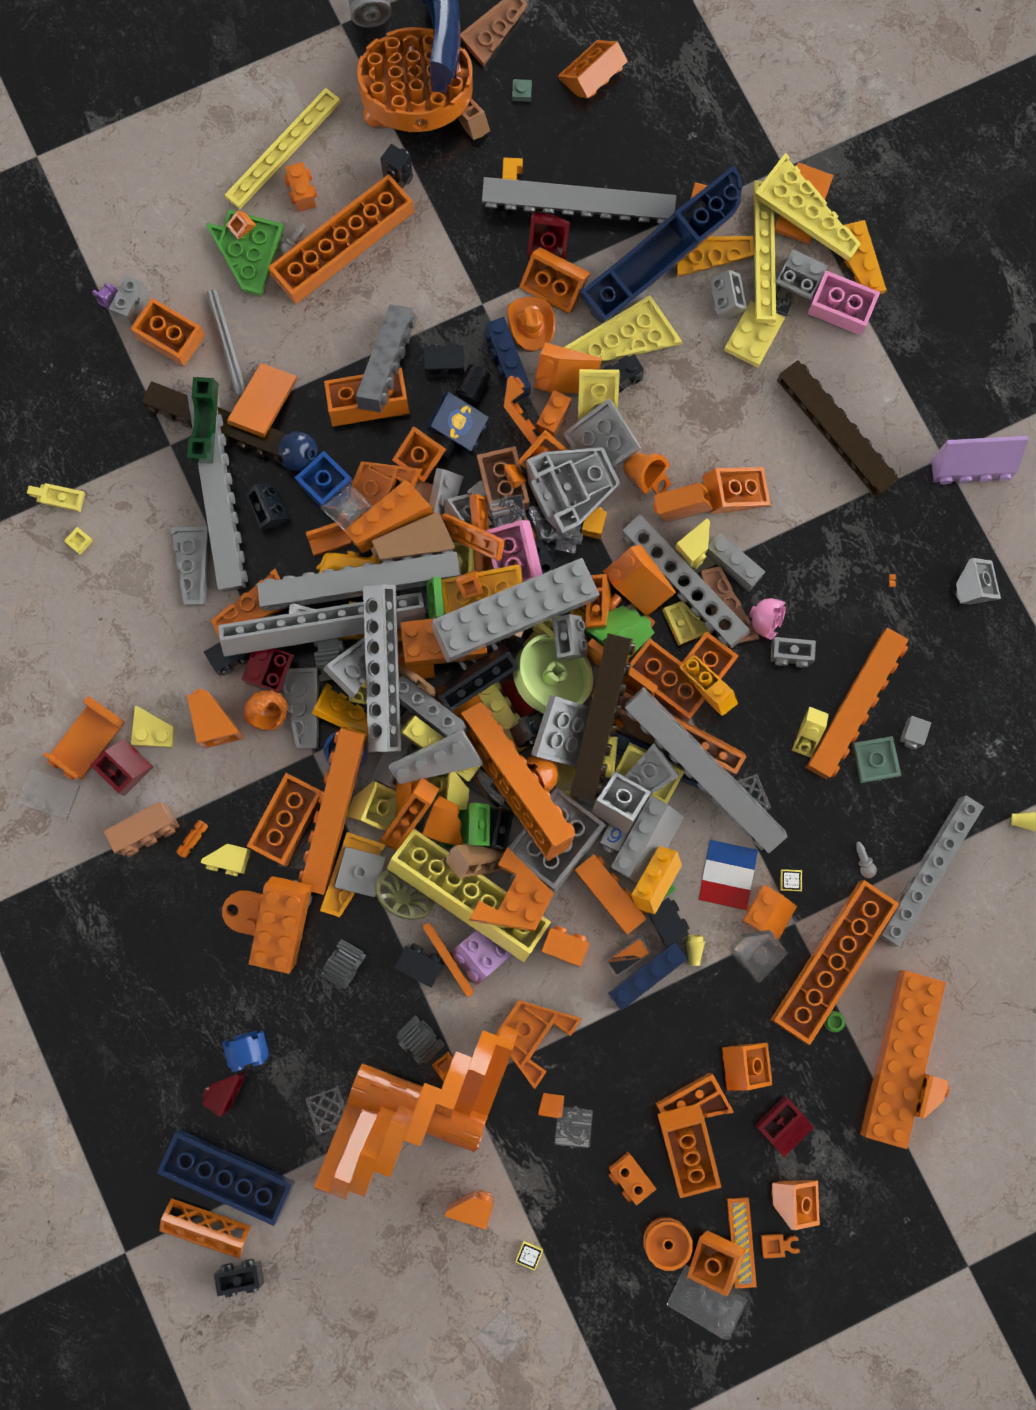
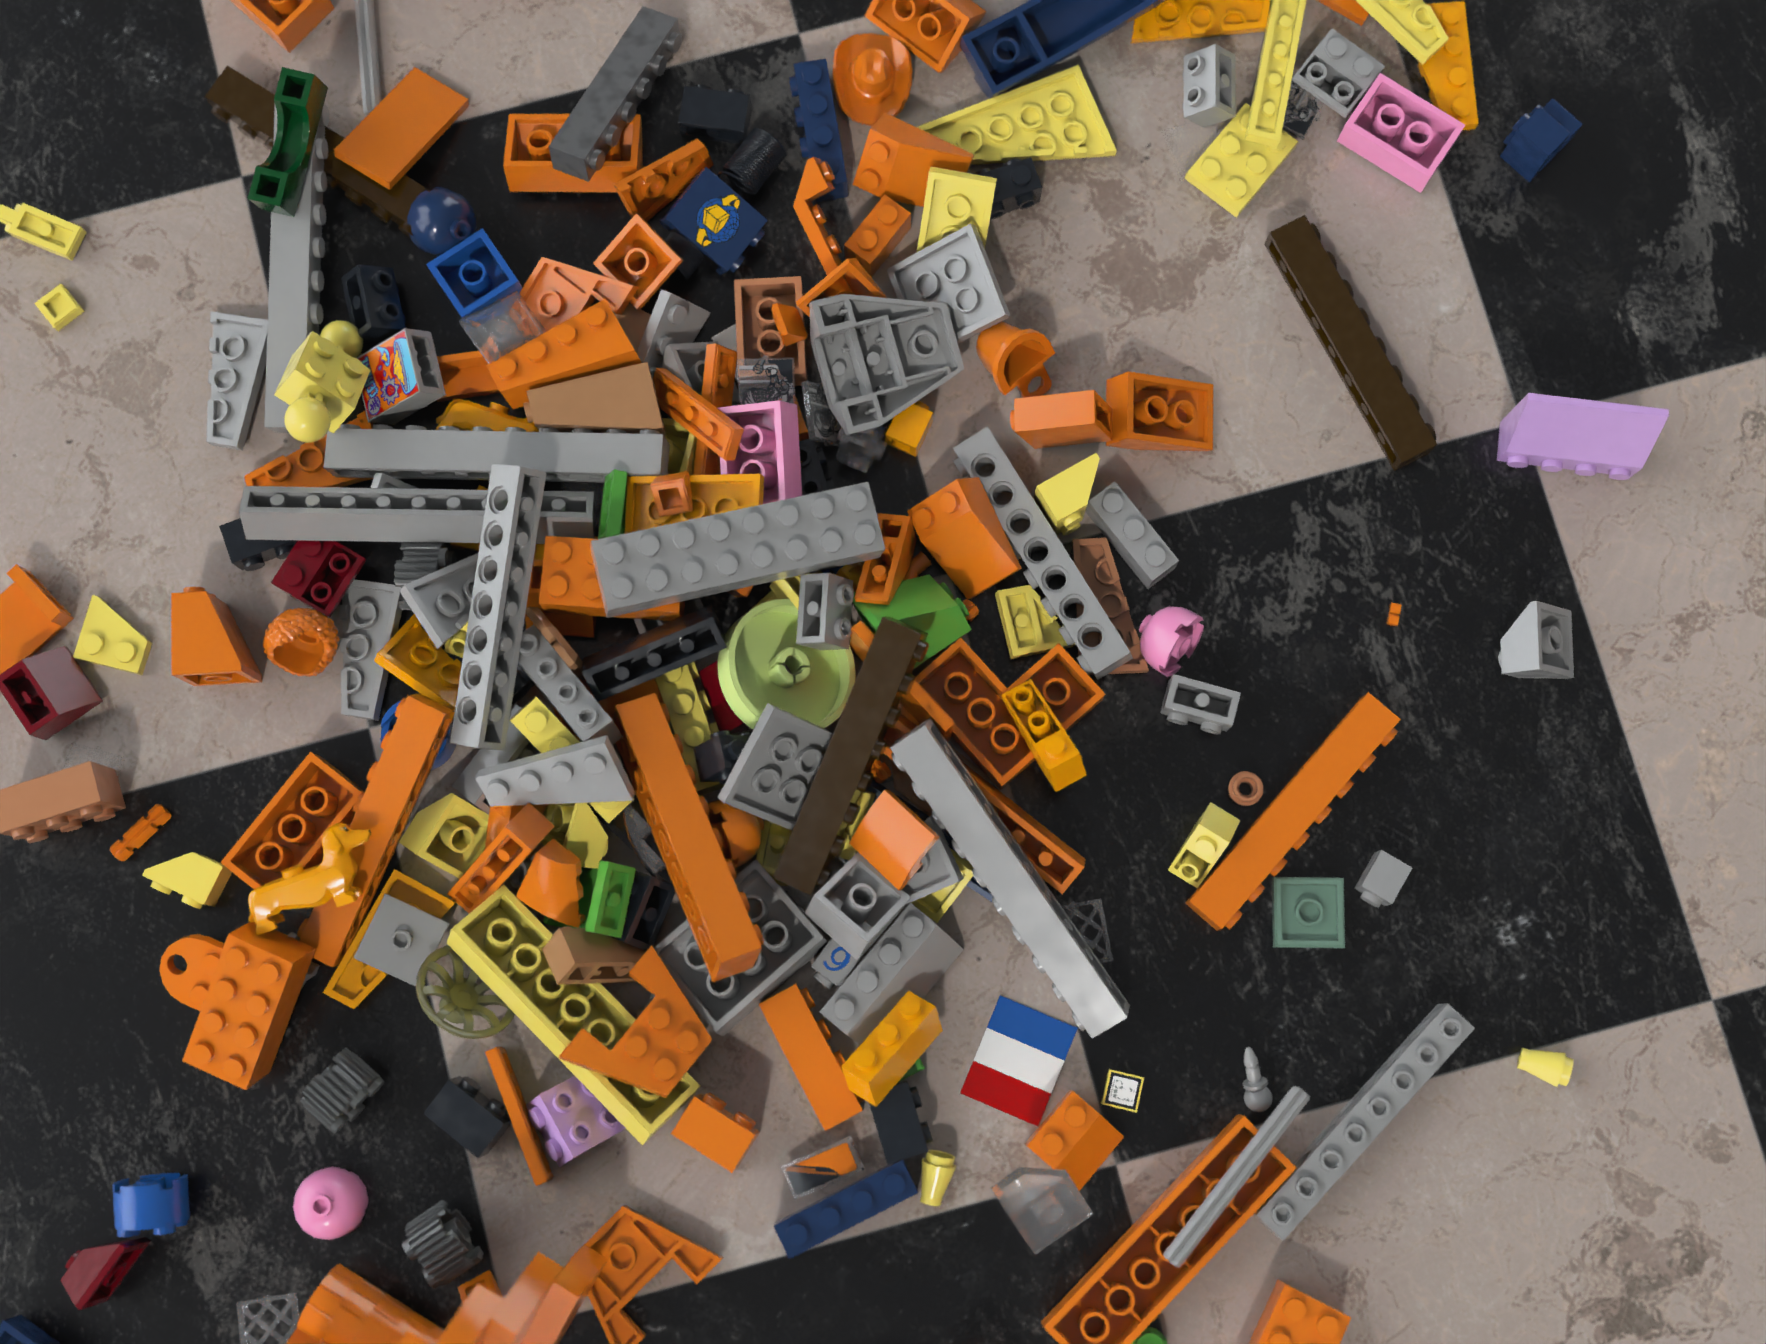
camera: 15 degrees right, 0 degrees up
none -> light orange animal [248,823,371,935]
none -> light yellow brick [274,320,371,443]
none -> bright pink cylinder [293,1167,369,1240]
none -> brick [356,328,446,425]
none -> orange wing [613,139,714,222]
none -> orange slope [849,790,940,891]
none -> light grey axle [1164,1086,1310,1267]
none -> nougat plate [1228,771,1263,806]
none -> dark blue brick [1500,98,1583,182]

